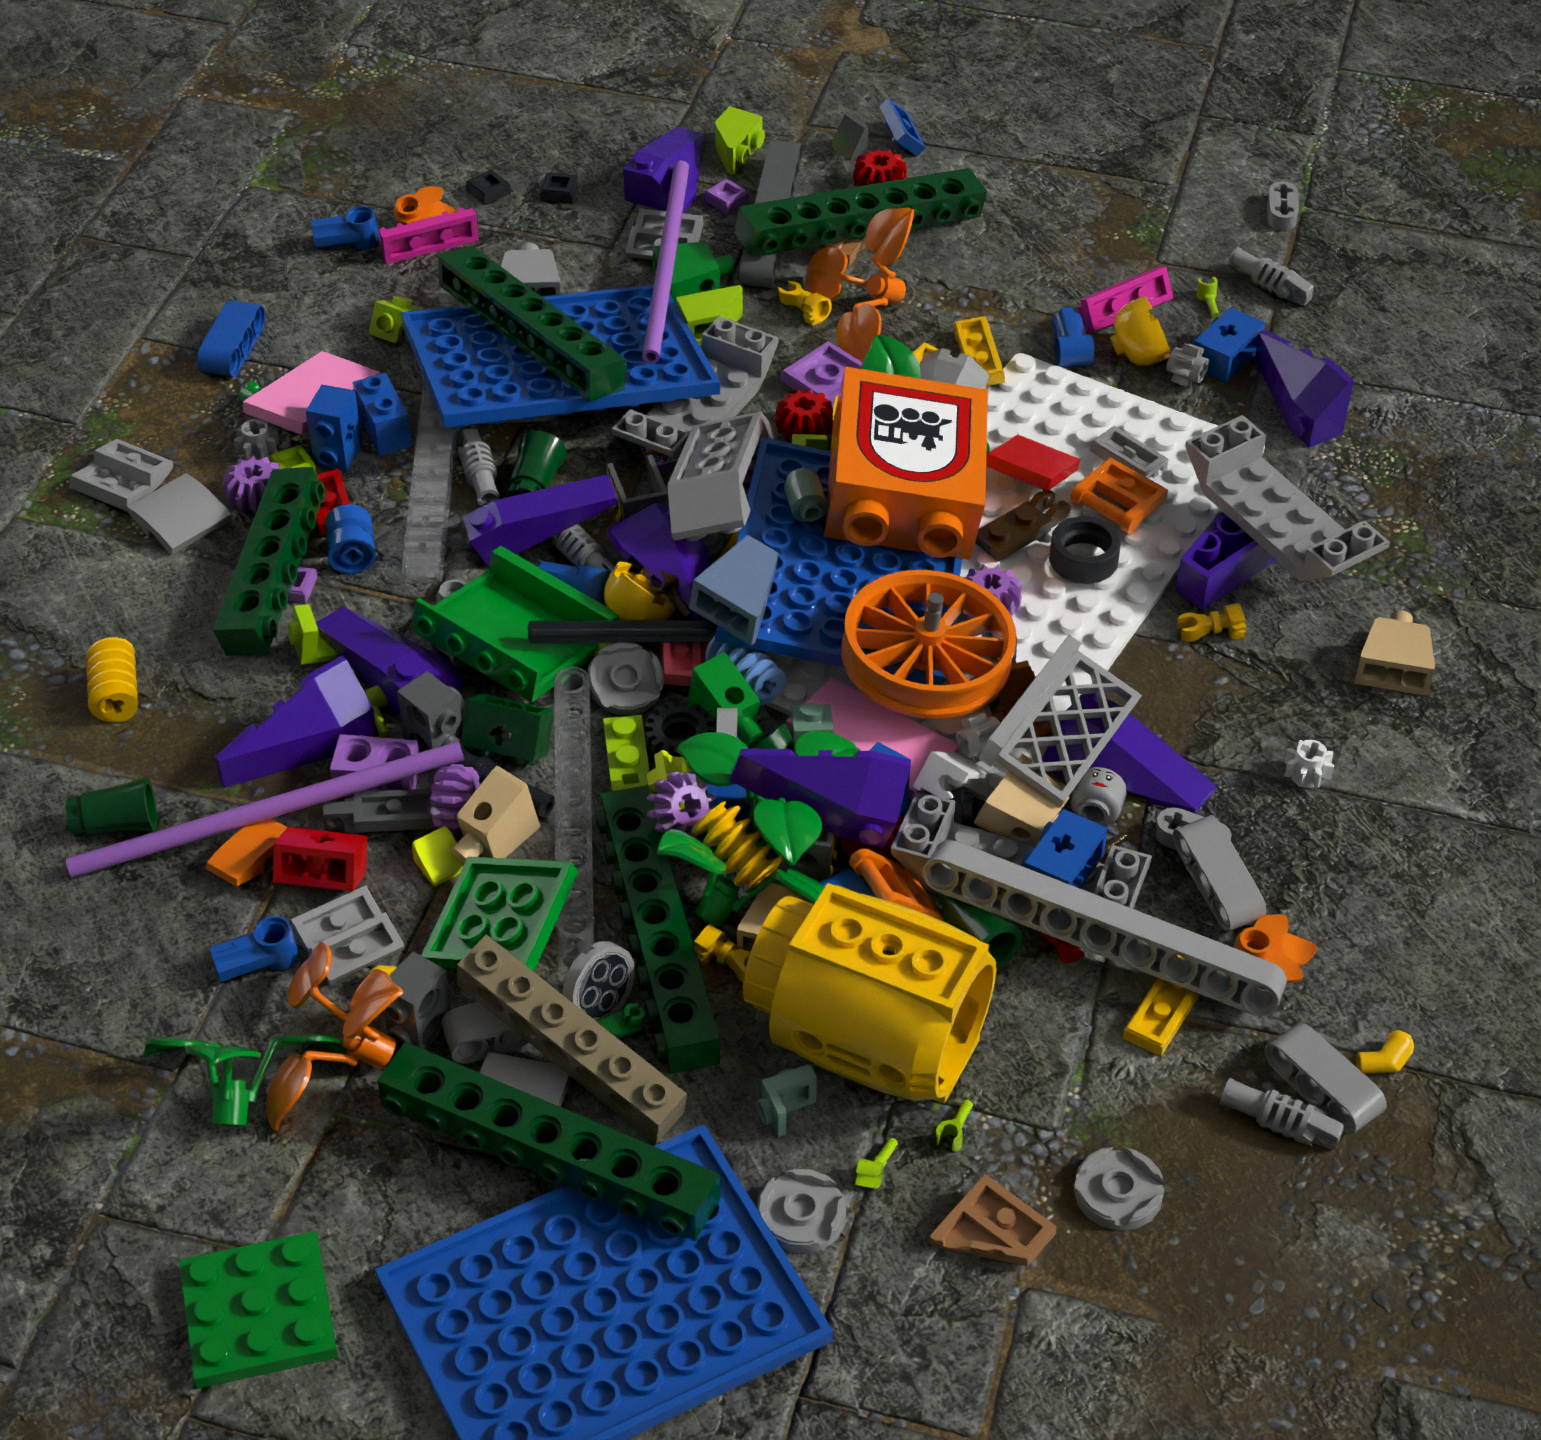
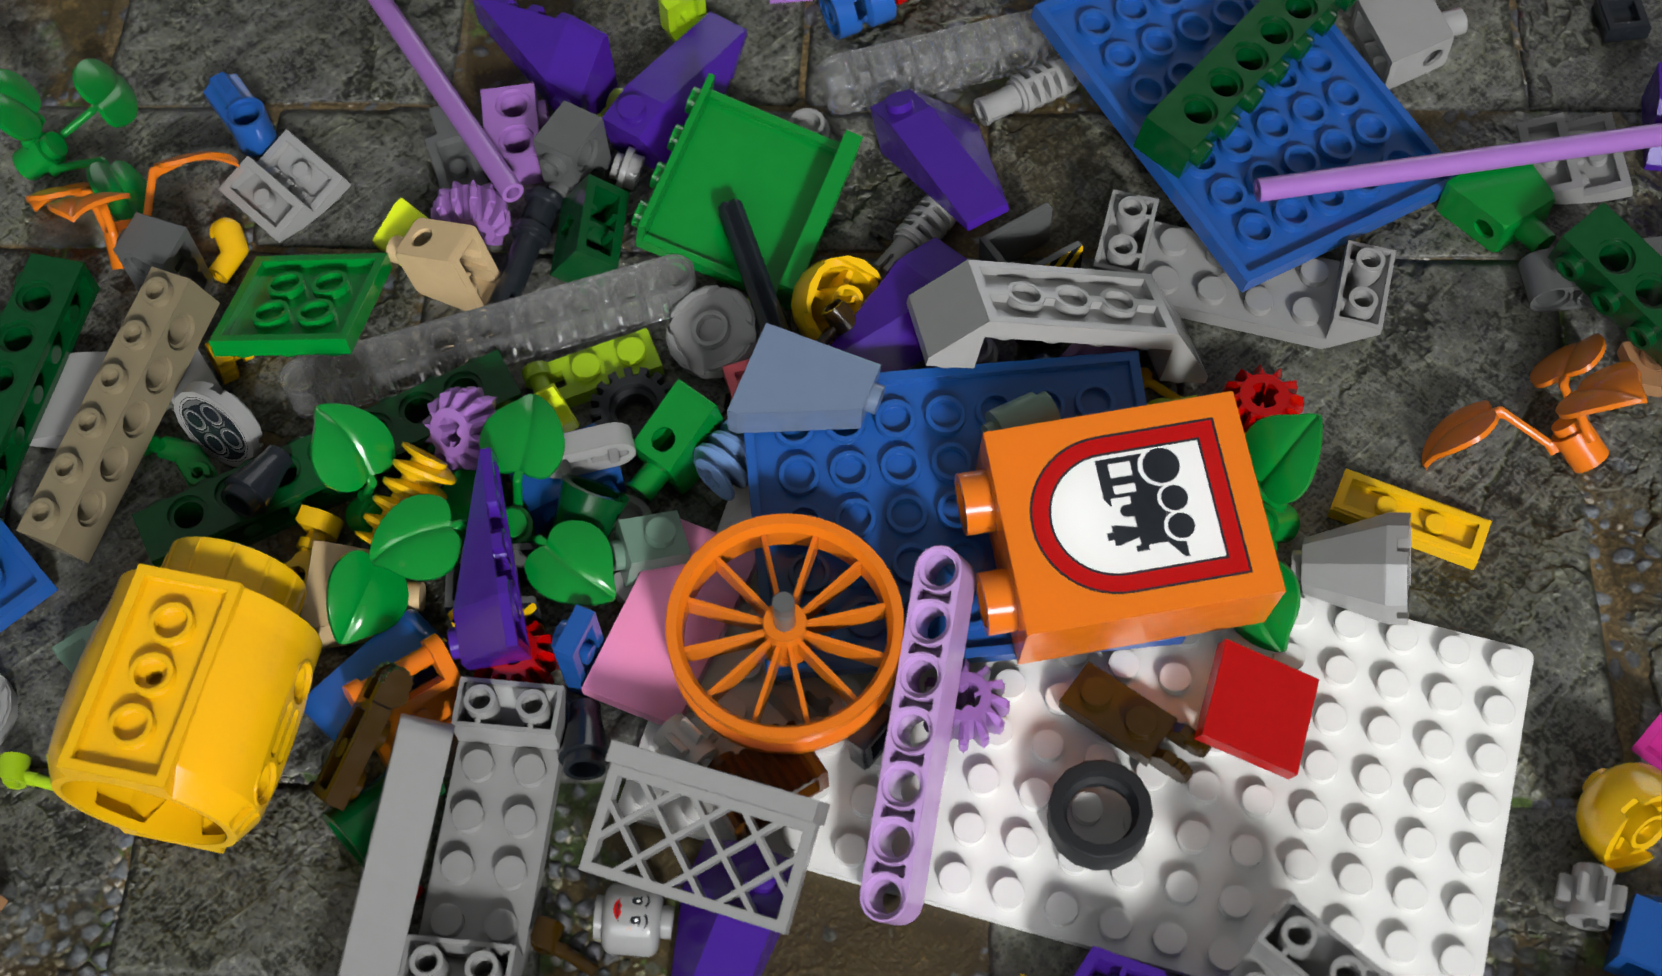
camera: 80 degrees right, 15 degrees up
orange slope [206,818,287,887] -> none
red brick [273,827,367,892] -> none
dark green plant [507,431,567,497] -> none
blue piece [538,561,610,604] -> none
lime slope [676,285,743,346] -> none
yellow piece [778,281,832,326] -> none
medium lavender plate [780,341,862,407] -> none
white hinge [912,751,993,799] -> none
lime hand [936,1100,973,1152] -> none
yellow tile [953,316,1005,386] -> none
tan torso [973,753,1069,845] -> none
blue brick [1021,809,1107,889] -> none
blue piece [1051,307,1094,367] -> none
orange plate [1070,457,1168,535] -> none
light grey tile [1090,426,1169,479] -> none
none -> black cone [221,445,293,519]
none -> dark brown hinge [312,661,414,811]
none -> lavender beam [860,545,976,925]

